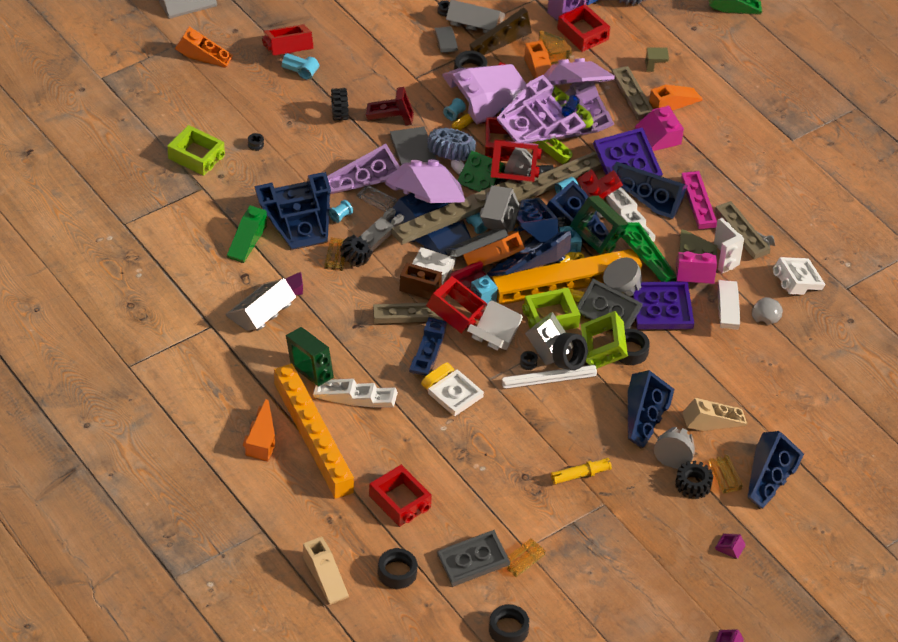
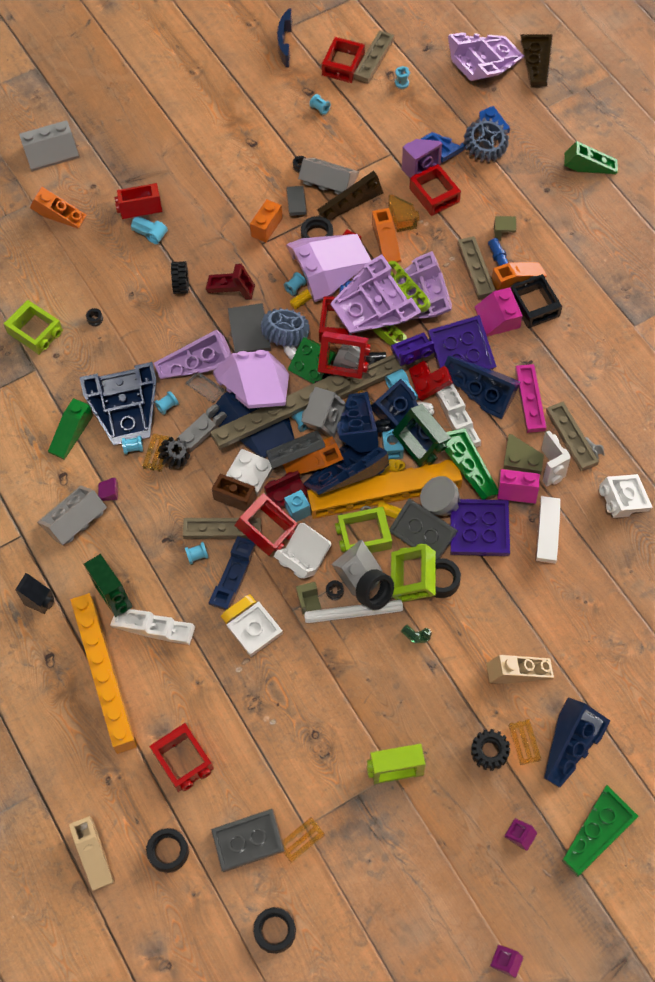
camera: 10 degrees right, 15 degrees up
orange slope [243,399,275,461] -> none
lavender wedge [544,58,615,85] -> none
yellow pin [551,457,612,485] -> none
clear blue pin [561,95,580,117] -> none
dark blue wedge [628,370,675,448] -> none
light grey piece [654,427,695,469] -> none
light grey hair [752,297,783,325] -> none
none -> black slope [15,573,54,614]
none -> medium azure bush [122,435,143,455]
none -> medium azure bush [185,542,209,564]
none -> orange brick [250,199,283,243]
none -> olive panel [296,582,321,615]
none -> lime window [367,744,426,784]
none -> dark purple bracket [391,332,434,366]
none -> clear green arm [401,624,432,643]
none -> blue pin [488,238,509,266]
none -> black window [510,274,563,328]
none -> green wing [562,785,639,877]

